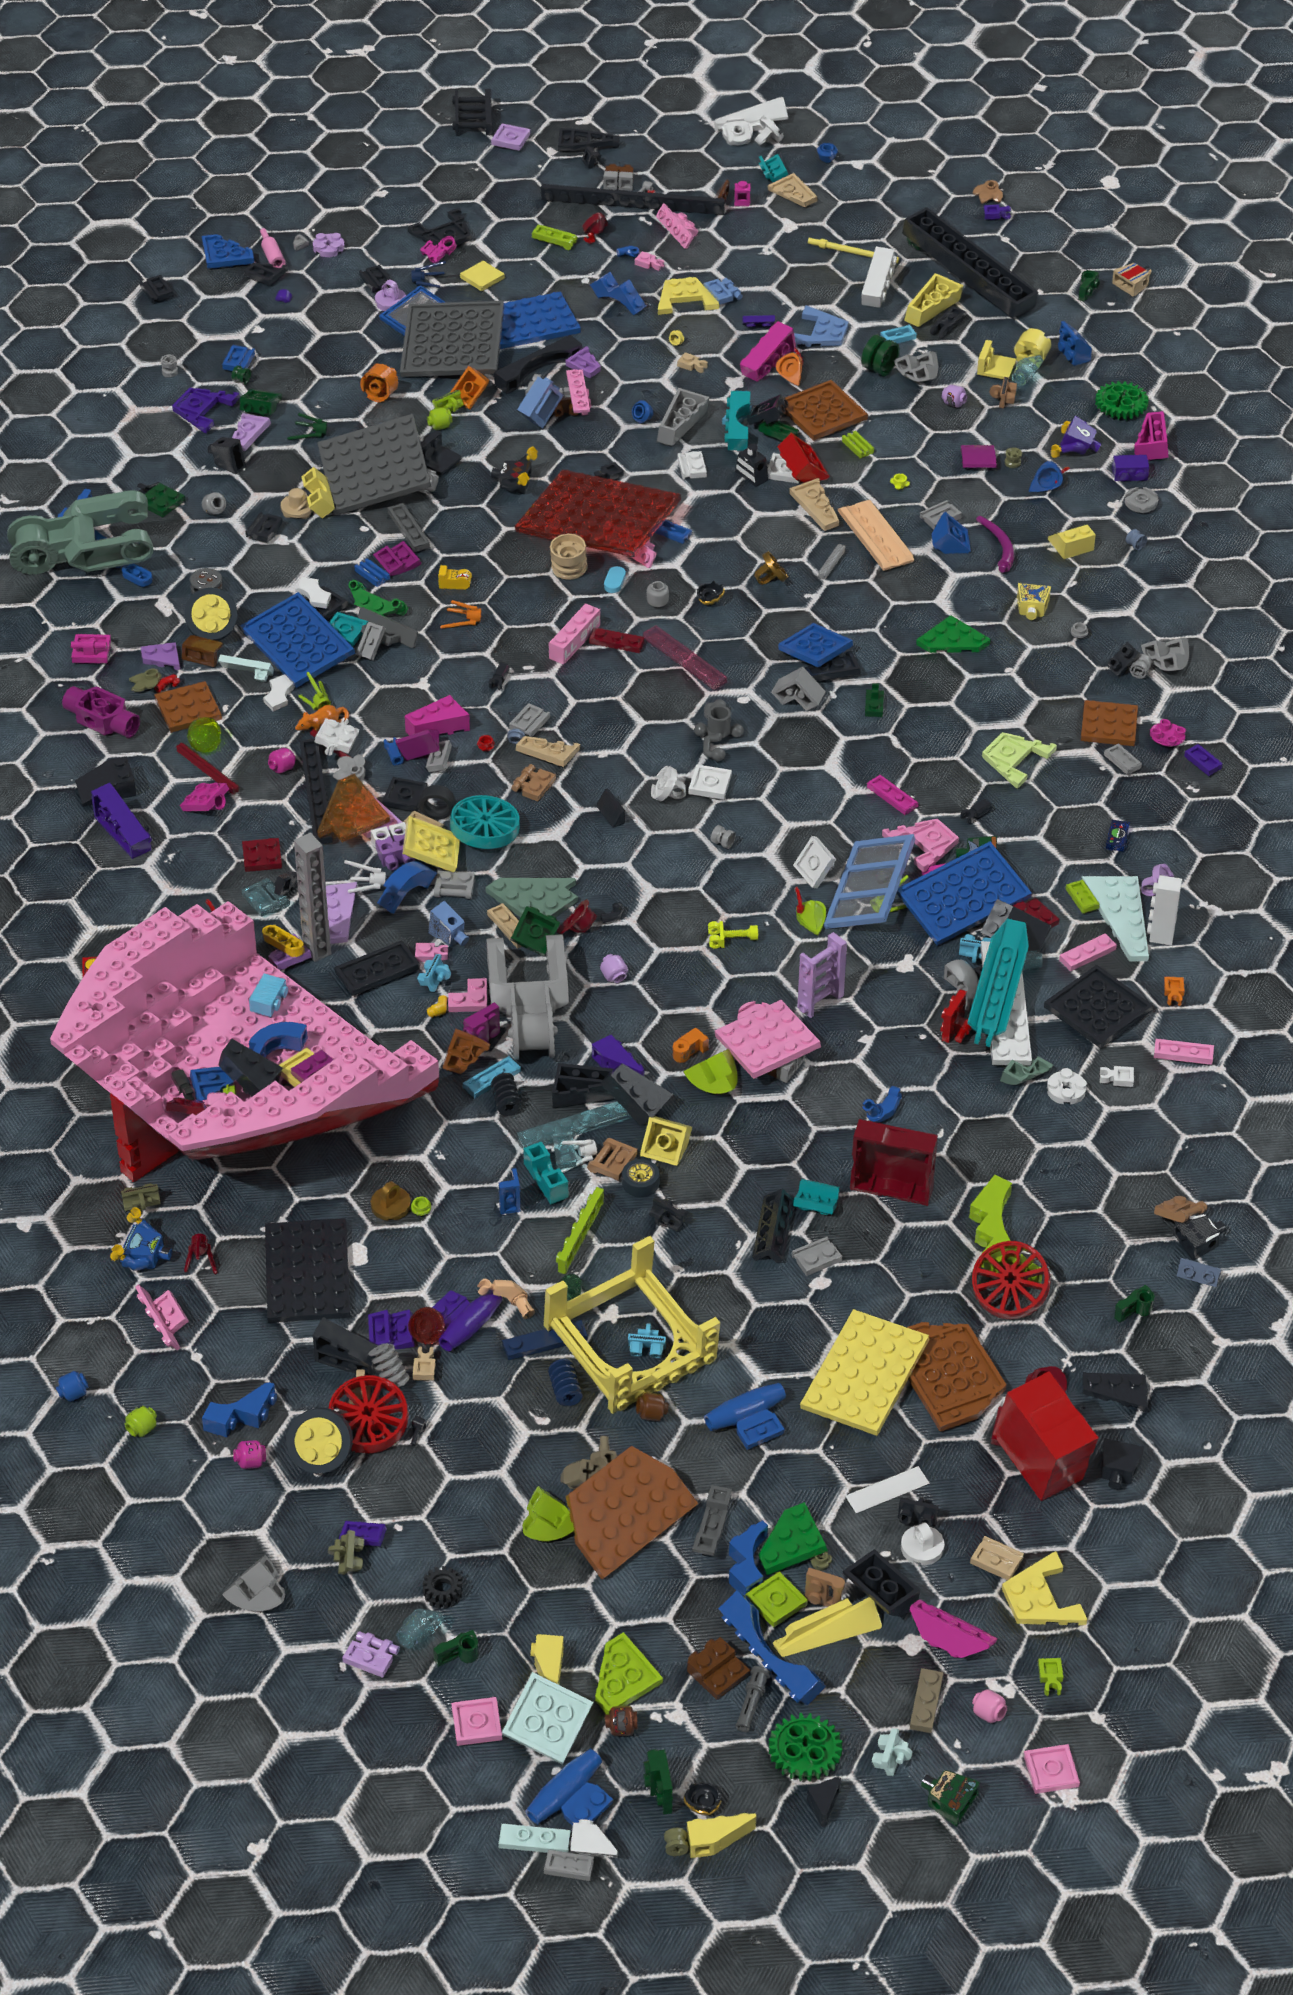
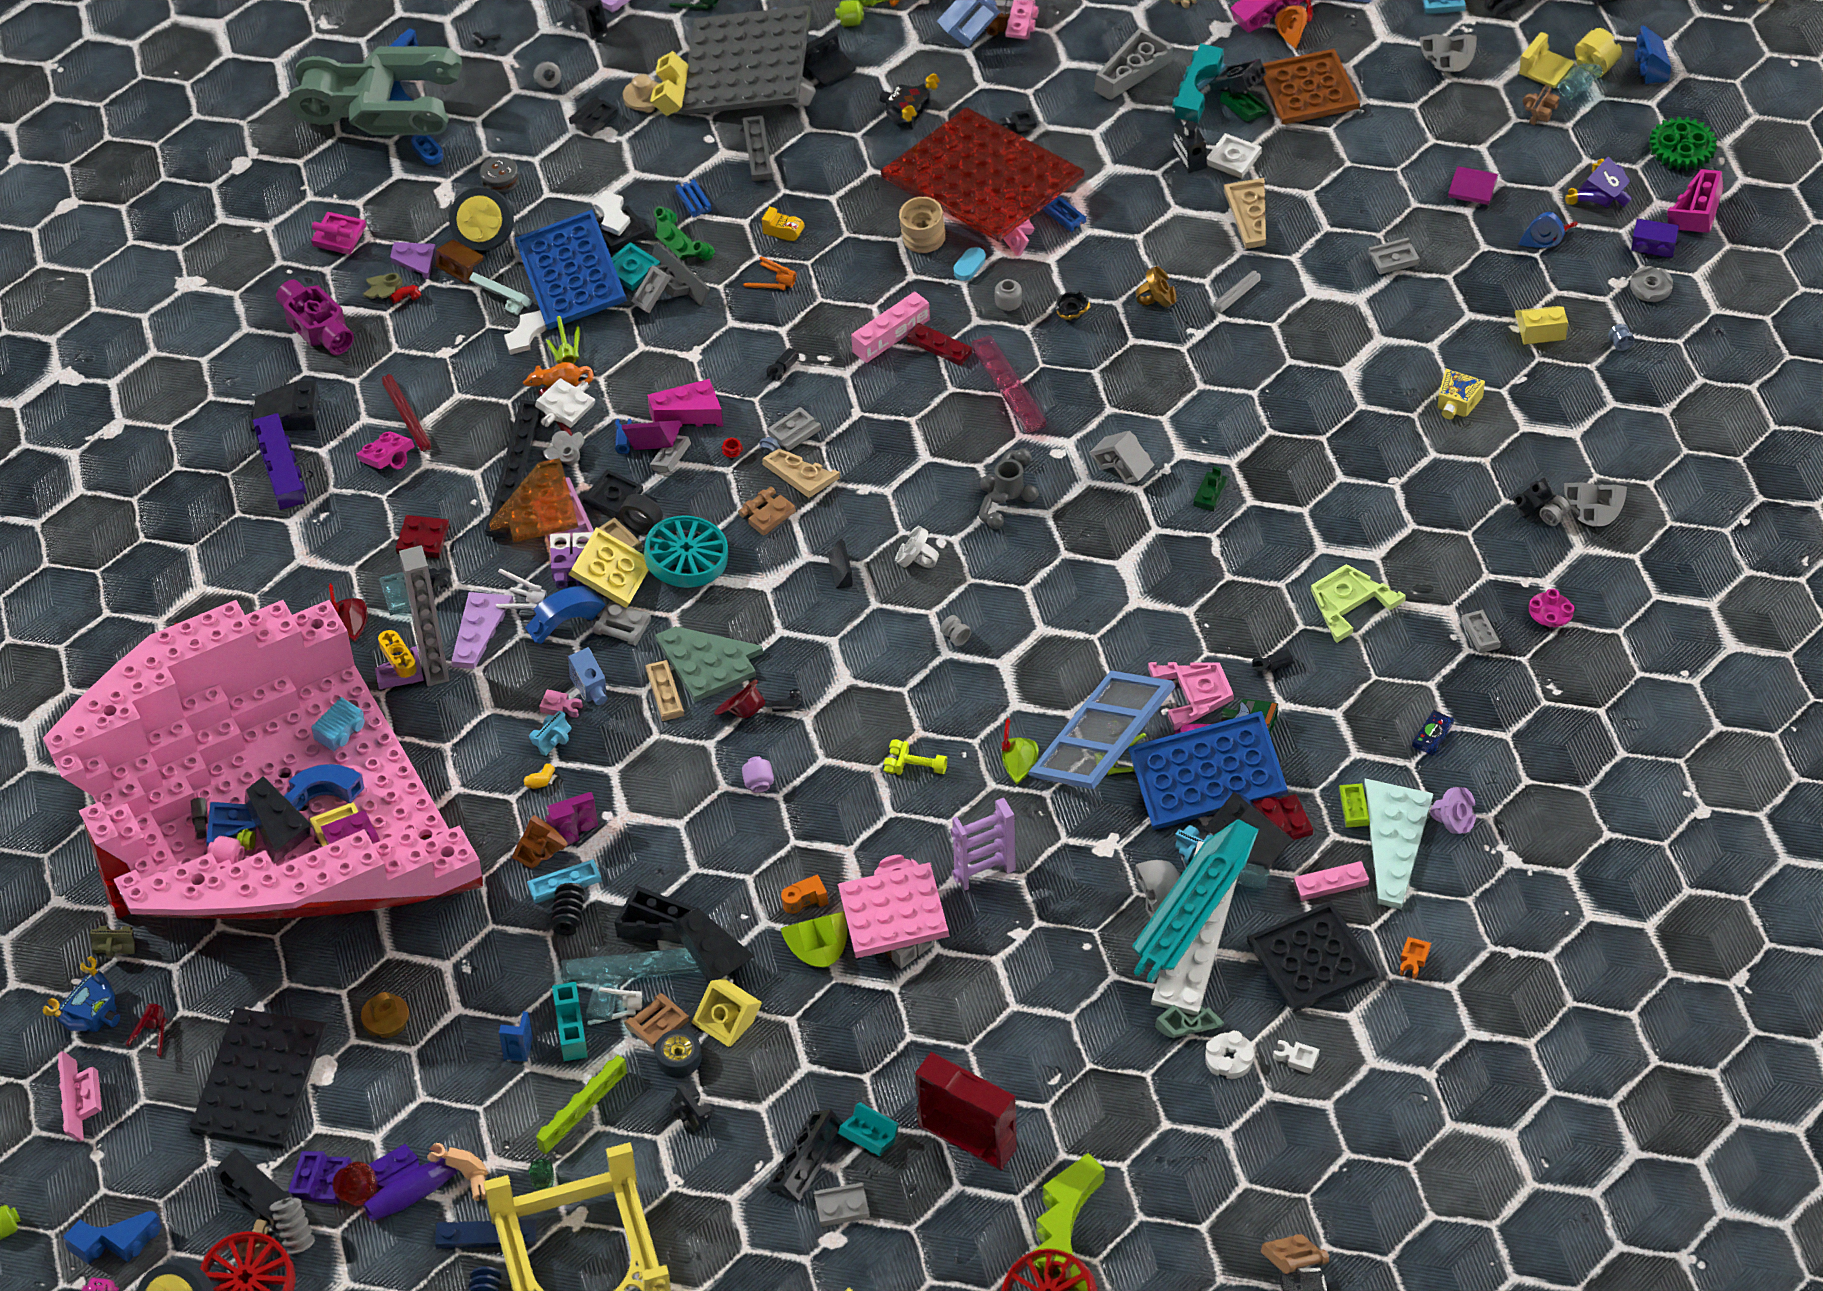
camera: 20 degrees right, 5 degrees up
dark green plate [145,483,185,518] -> none
dark orange plate [154,681,222,733] -> none
dark red wing [165,1097,210,1115] -> none
clear neon green tile [187,717,221,753] -> none
dark pink head [268,747,296,774] -> none
black plate [334,940,420,996] -> none
magenta slope [373,541,421,576] -> none
lime plate [411,1196,431,1216] -> none
tan plate [413,1347,436,1380] -> none
bright pink plate [448,978,487,1012] -> none
light grey arm [486,934,569,1060] -> none
dark green plate [510,906,560,957] -> none
dark purple slope [592,1035,645,1076] -> none
medium azure hips [628,1323,666,1358] -> none
blue cone [632,400,653,423] -> none
white plate [678,451,707,479] -> none
white plate [689,764,732,800] -> none
red slope [777,433,830,483] -> none
blue plate [778,623,853,667] -> none
white tile [793,836,836,889] -> none
black wing [805,650,861,682] -> none
light nougat plate [838,500,914,571] -> none
lime tile [842,431,874,459] -> none
dark green wheel [861,334,900,376] -> none
blue arm [862,1086,902,1123] -> none
dark pink tile [867,775,918,815] -> none
neon yellow plate [890,474,910,489] -> none
green plate [916,615,990,653] -> none
blue slope [932,511,971,554] -> none
red plate [940,989,972,1043] -> none
lavender head [942,384,967,408] -> none
magenta animal [976,516,1014,572] -> none
olive wheel [1005,448,1022,468] -> none
light grey plate [1071,622,1088,638] -> none
dark orange plate [1081,700,1138,746] -> none
white wedge [1147,875,1182,945] -> none
bright pink plate [1154,1039,1214,1065] -> none
dark purple plate [1184,744,1223,776] -> none

